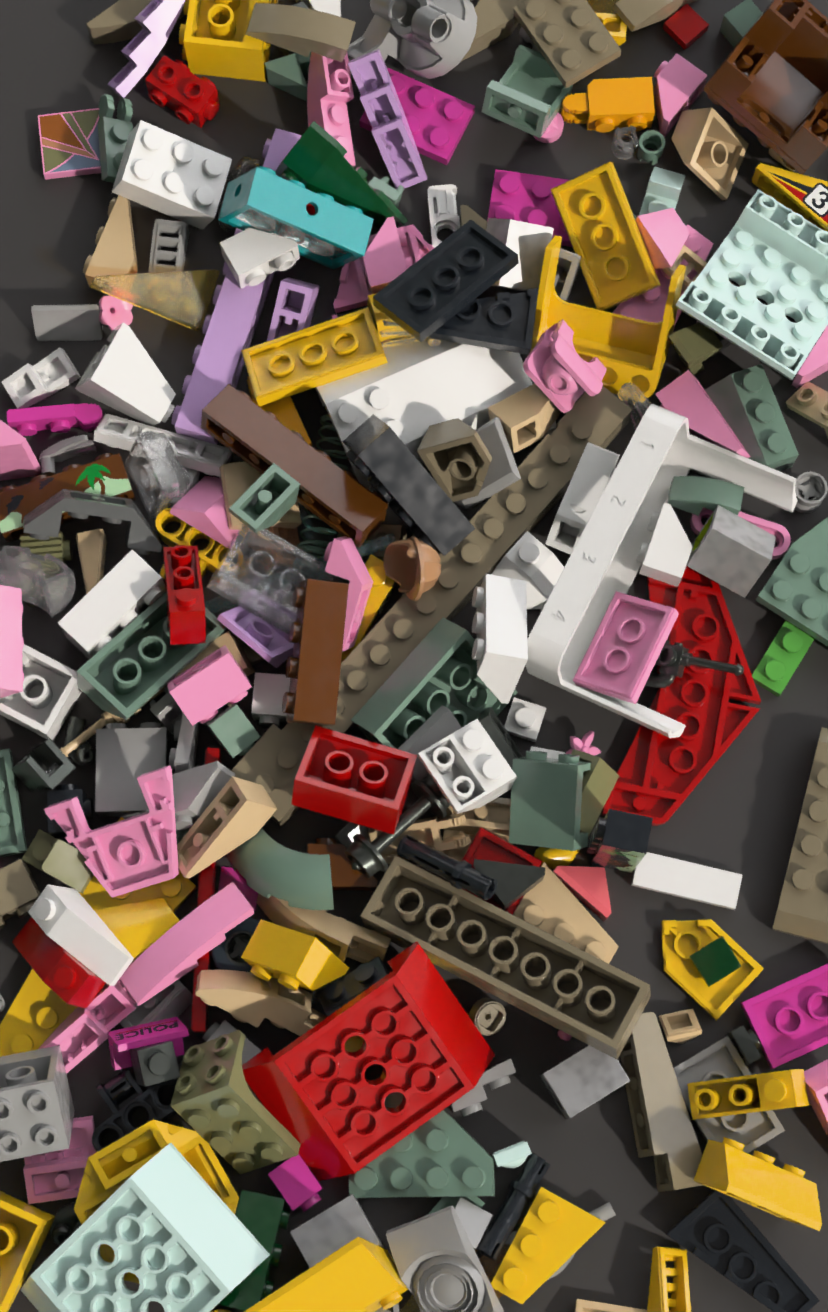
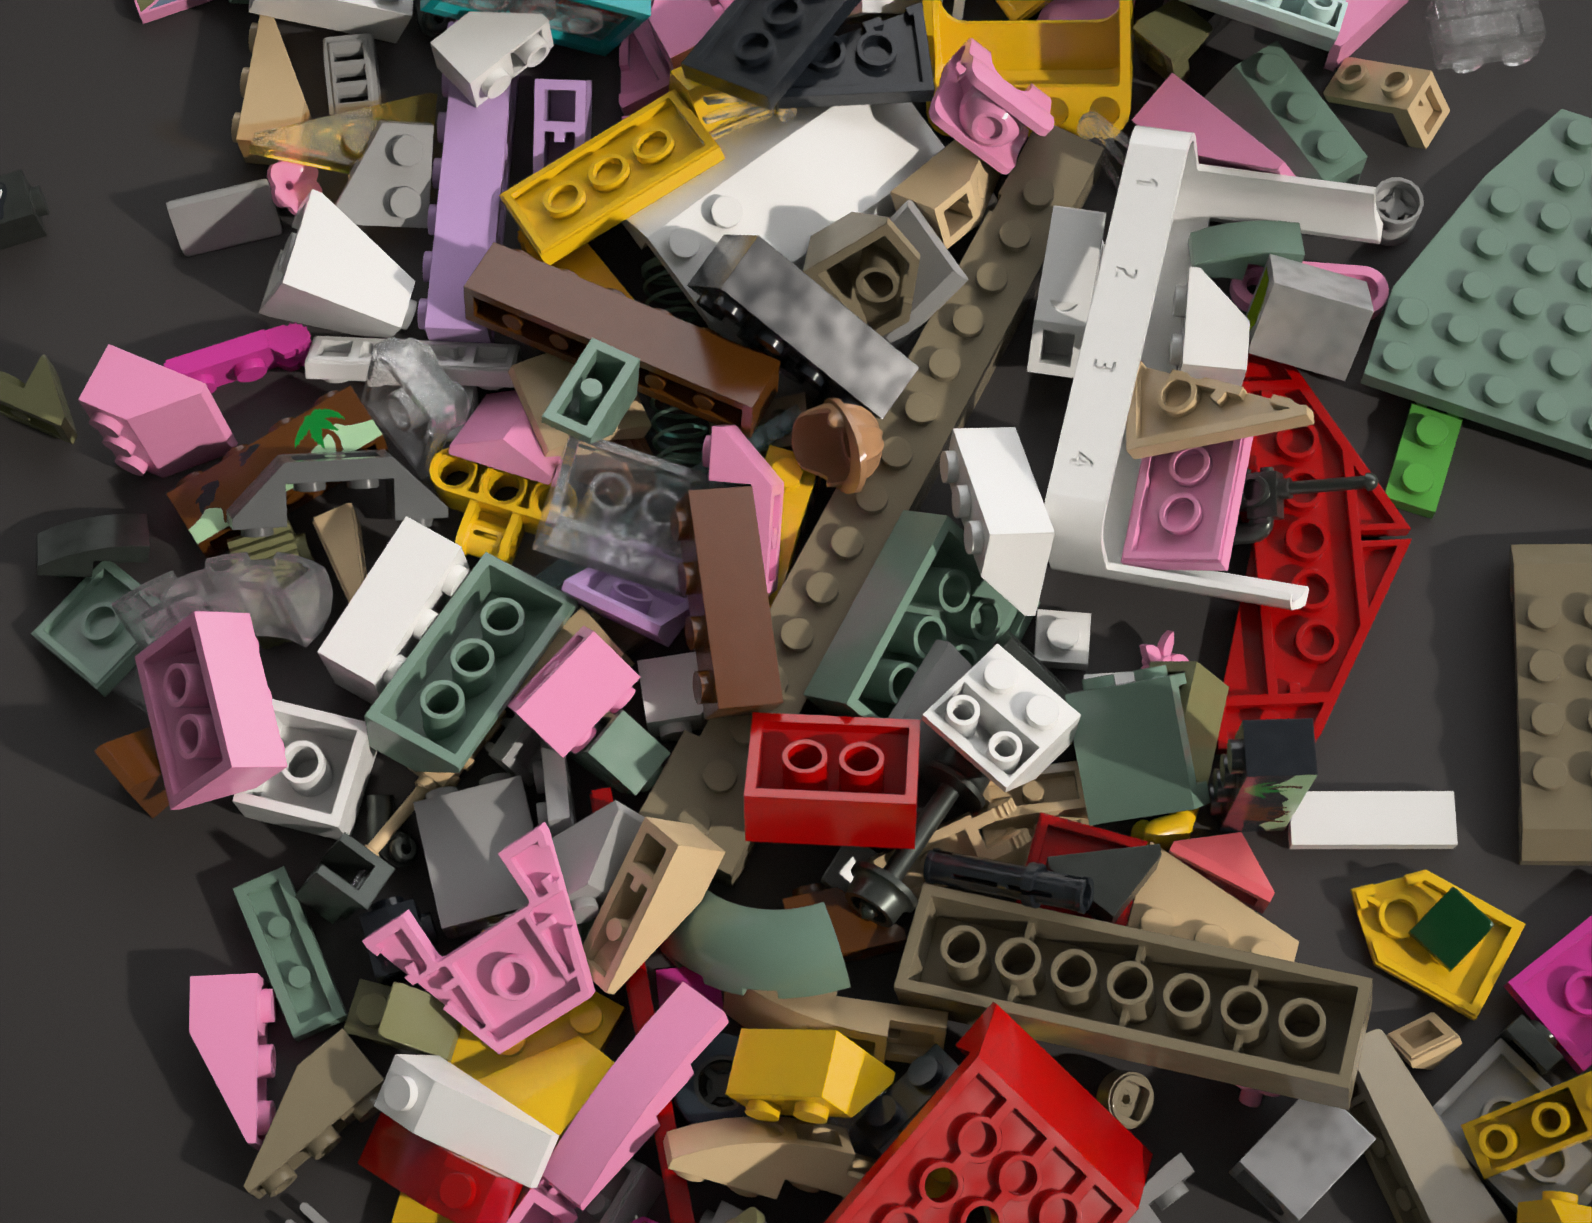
camera: 10 degrees left, 5 degrees down
white slope [2,347,81,409] -> none
light grey piece [39,435,97,476] -> none
red slope [163,545,206,645] -> none
white slope [491,531,564,611] -> none
none -> light grey wing [335,120,434,228]
none -> tan wing [1126,361,1314,460]

